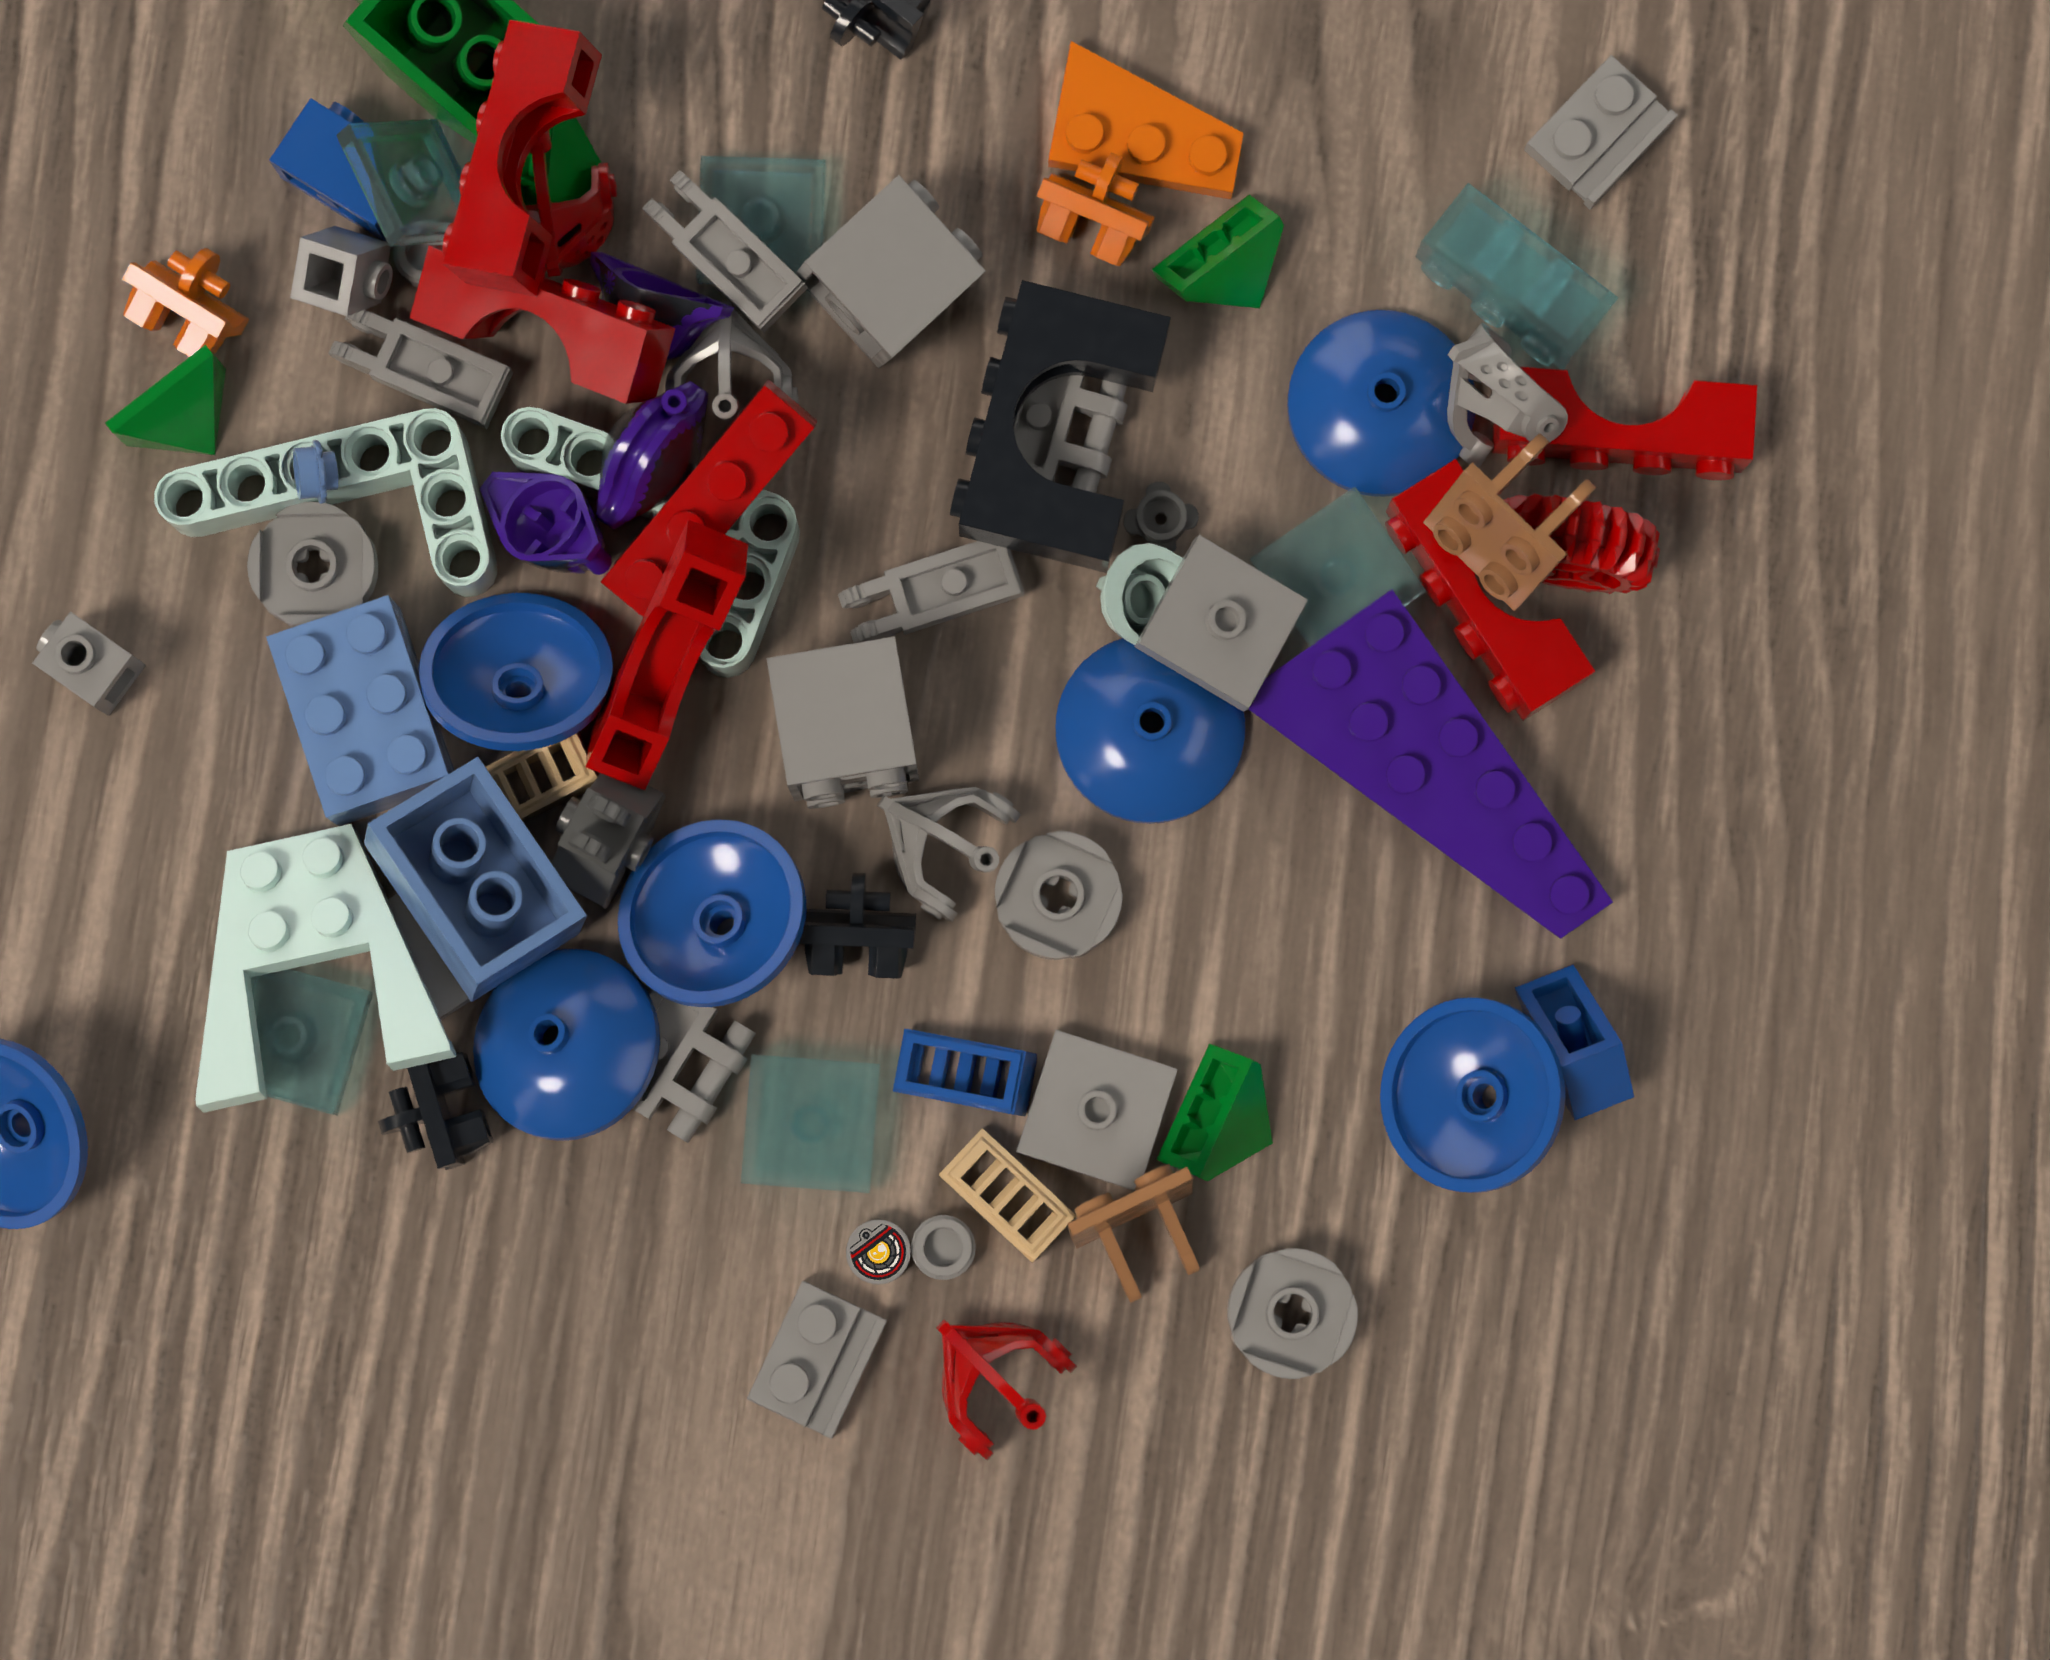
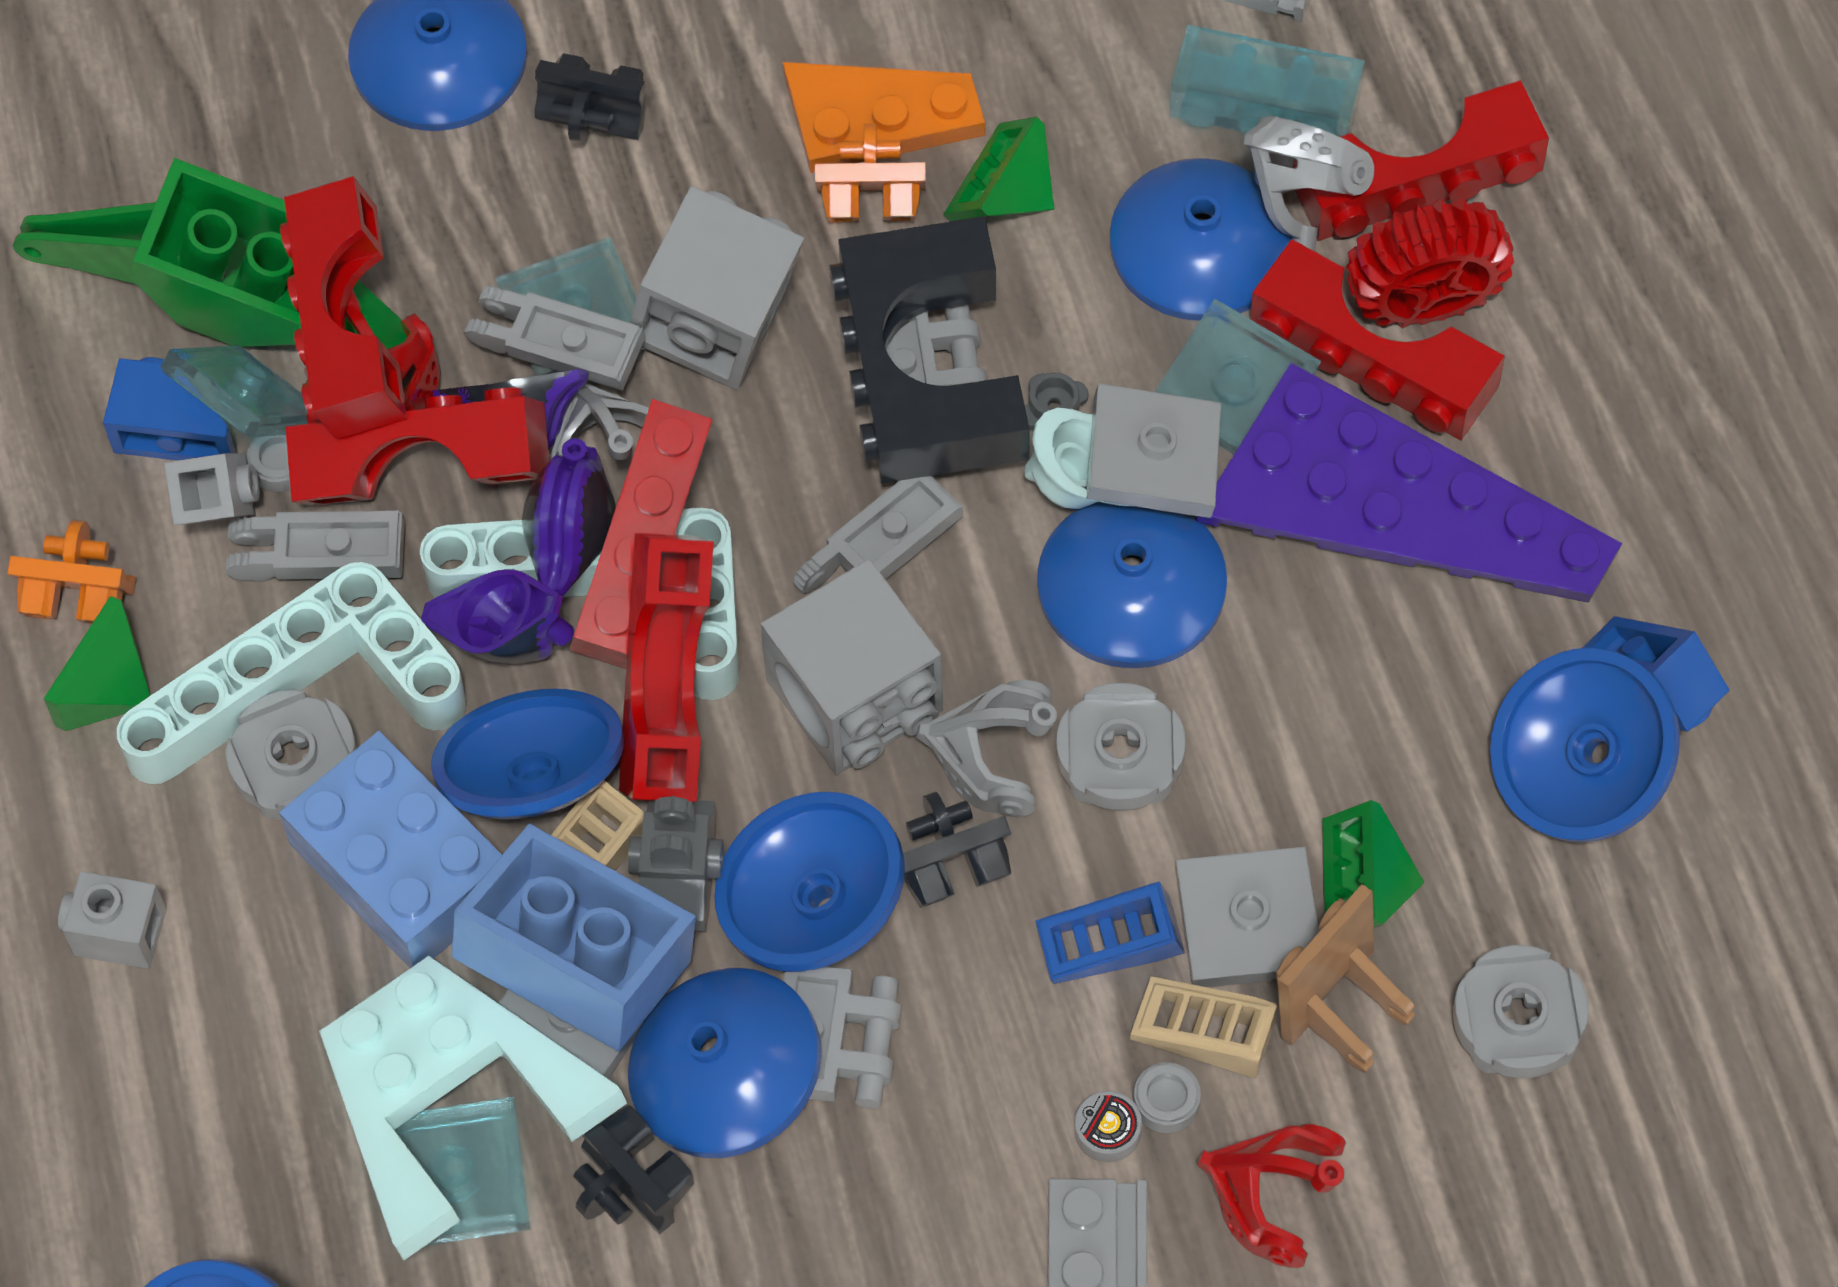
camera: 20 degrees left, 20 degrees down
medium blue plate [293,440,338,504] -> none
clear light blue plate [741,1054,880,1193] -> none
medium nougat plate [1423,433,1597,611] -> none

